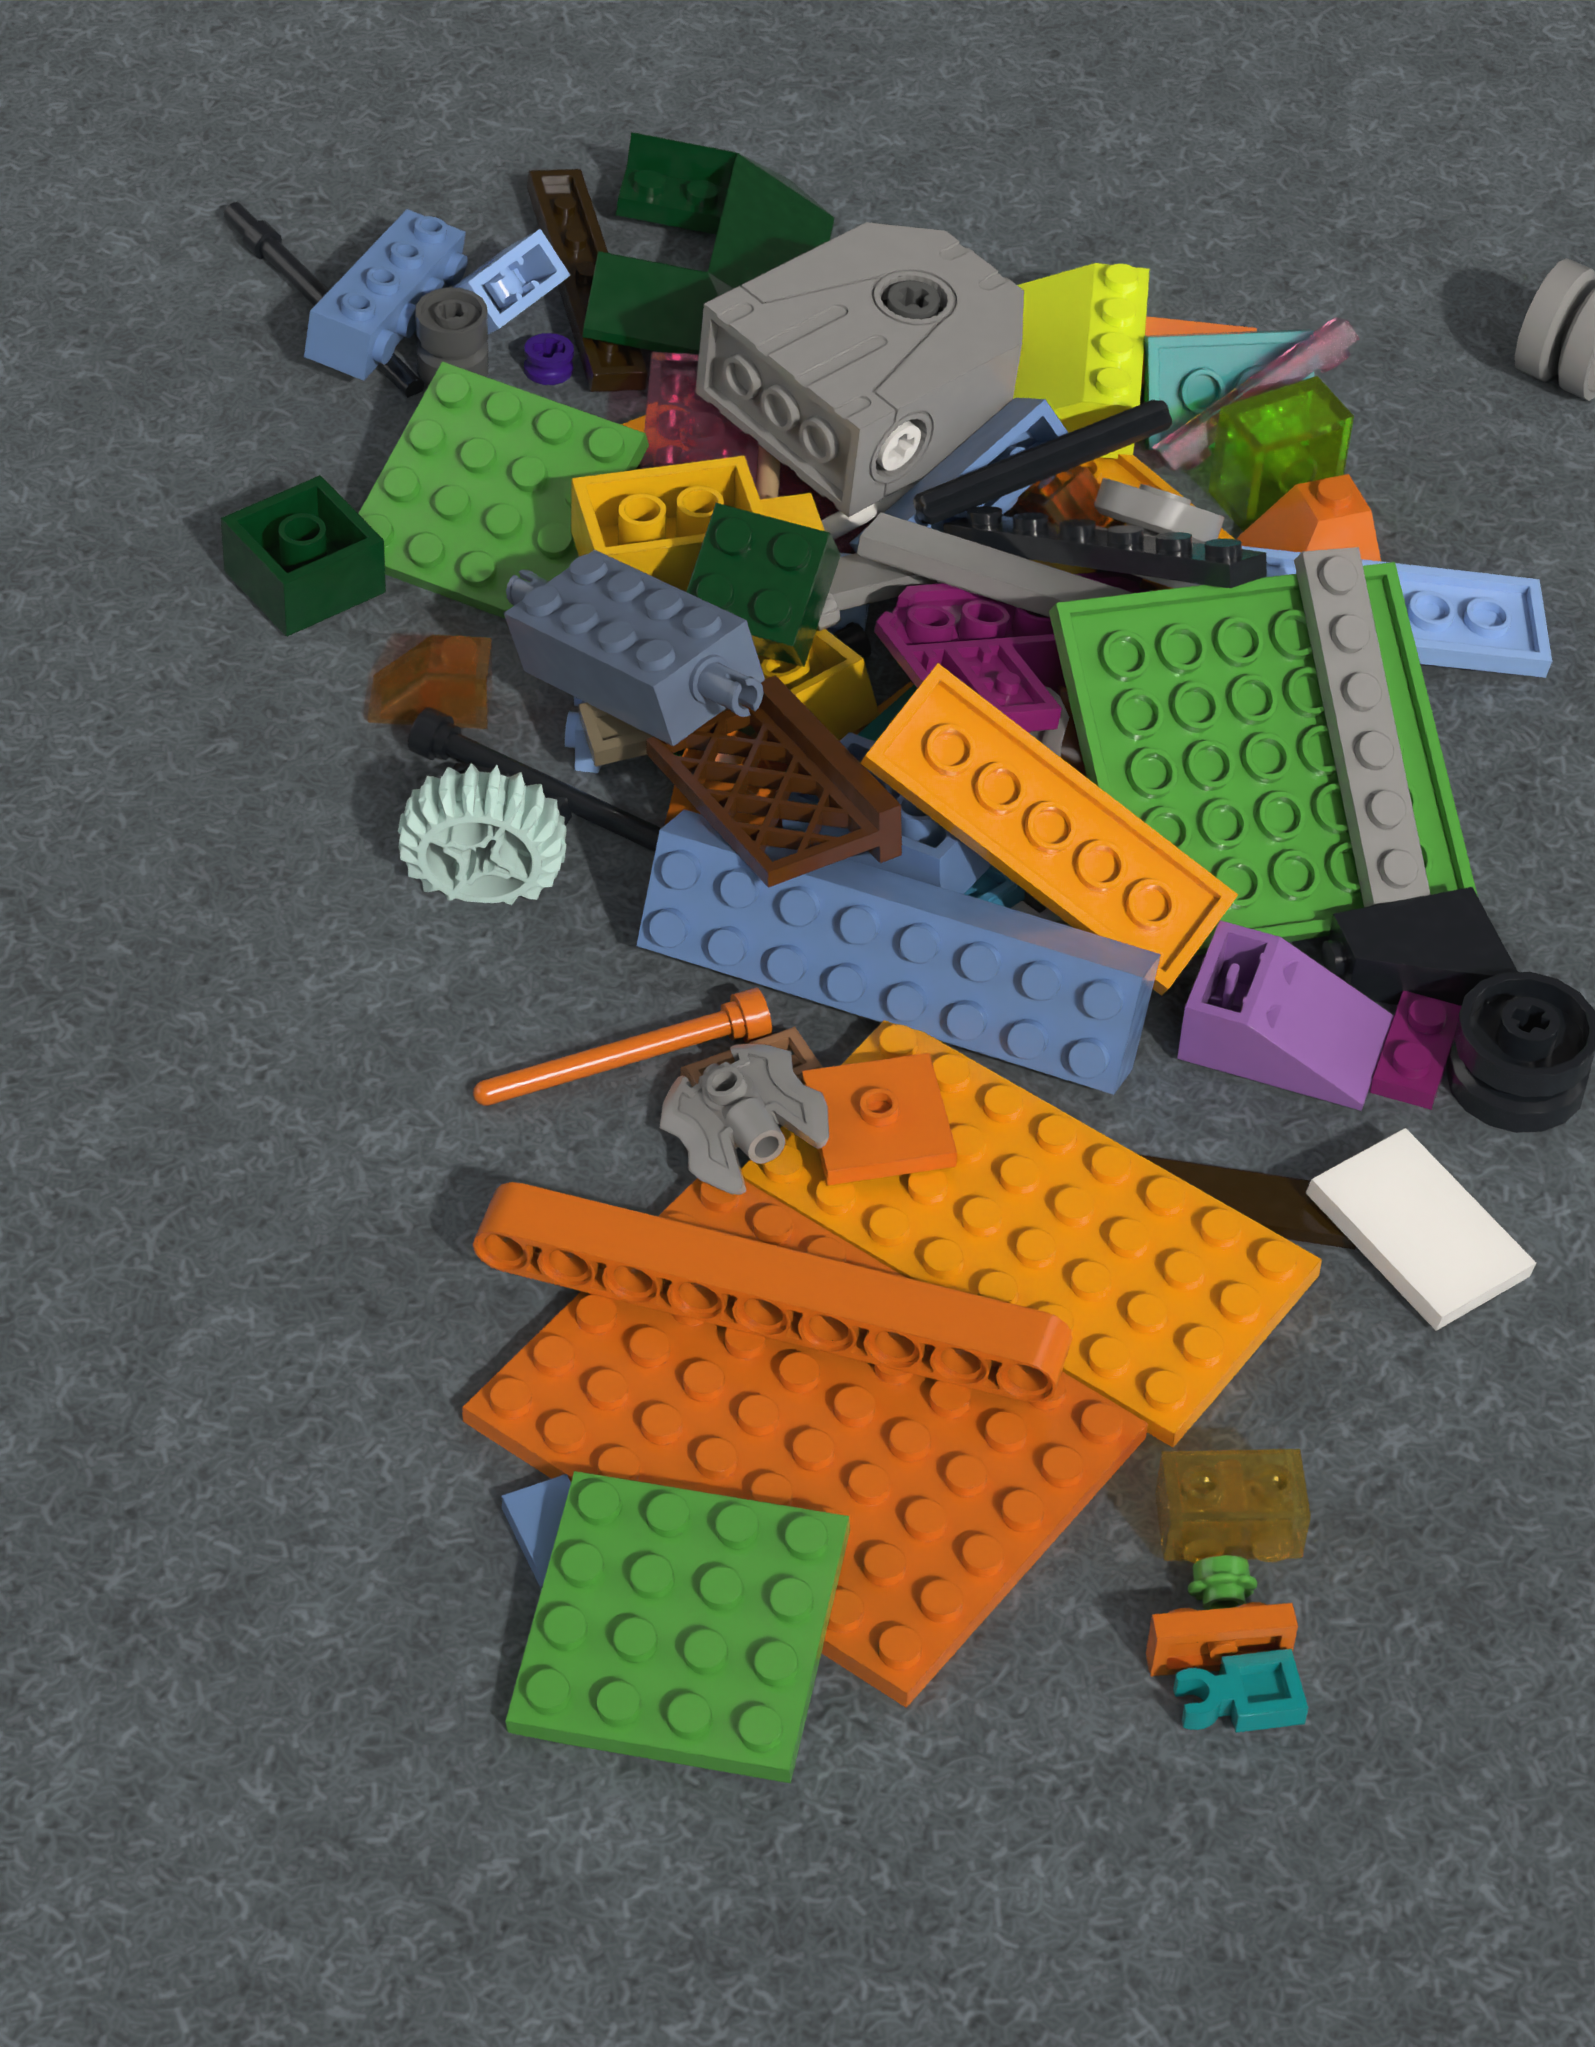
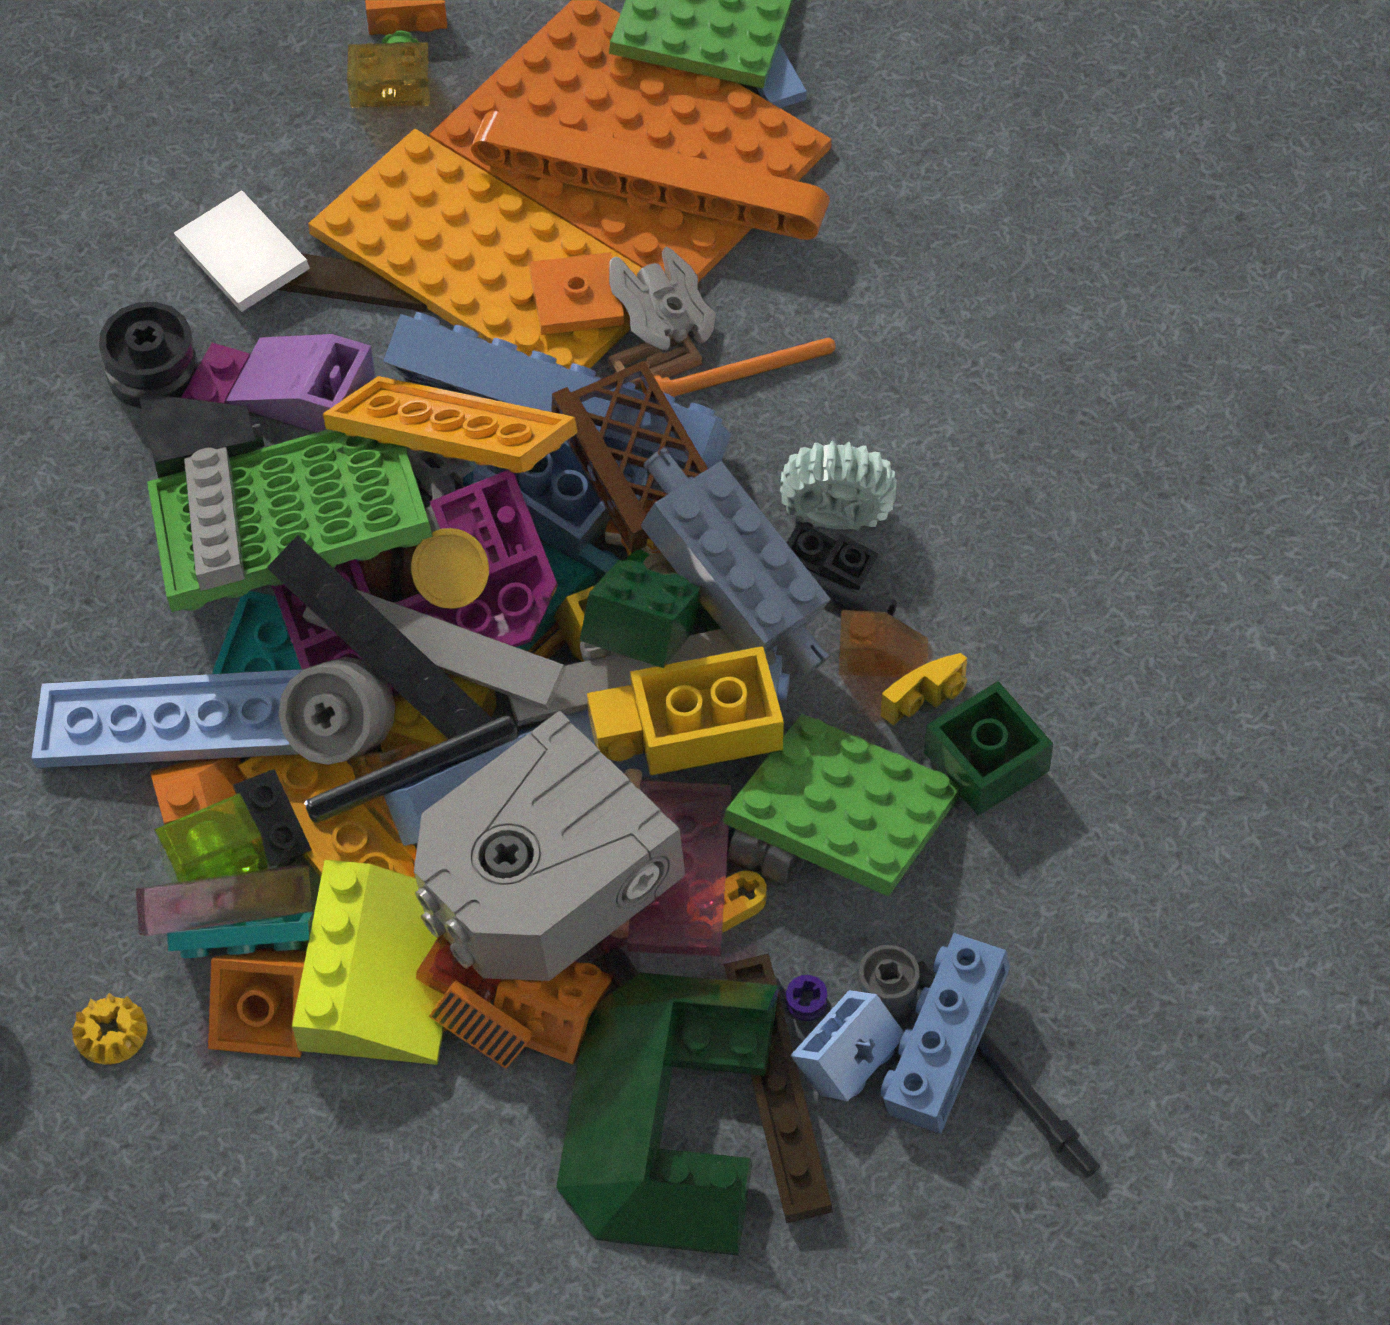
camera: 175 degrees left, 10 degrees up
none -> yellow gear [71,993,148,1065]
none -> black hinge [232,769,312,868]
none -> yellow piece [411,528,489,609]
none -> yellow slope [880,653,967,726]

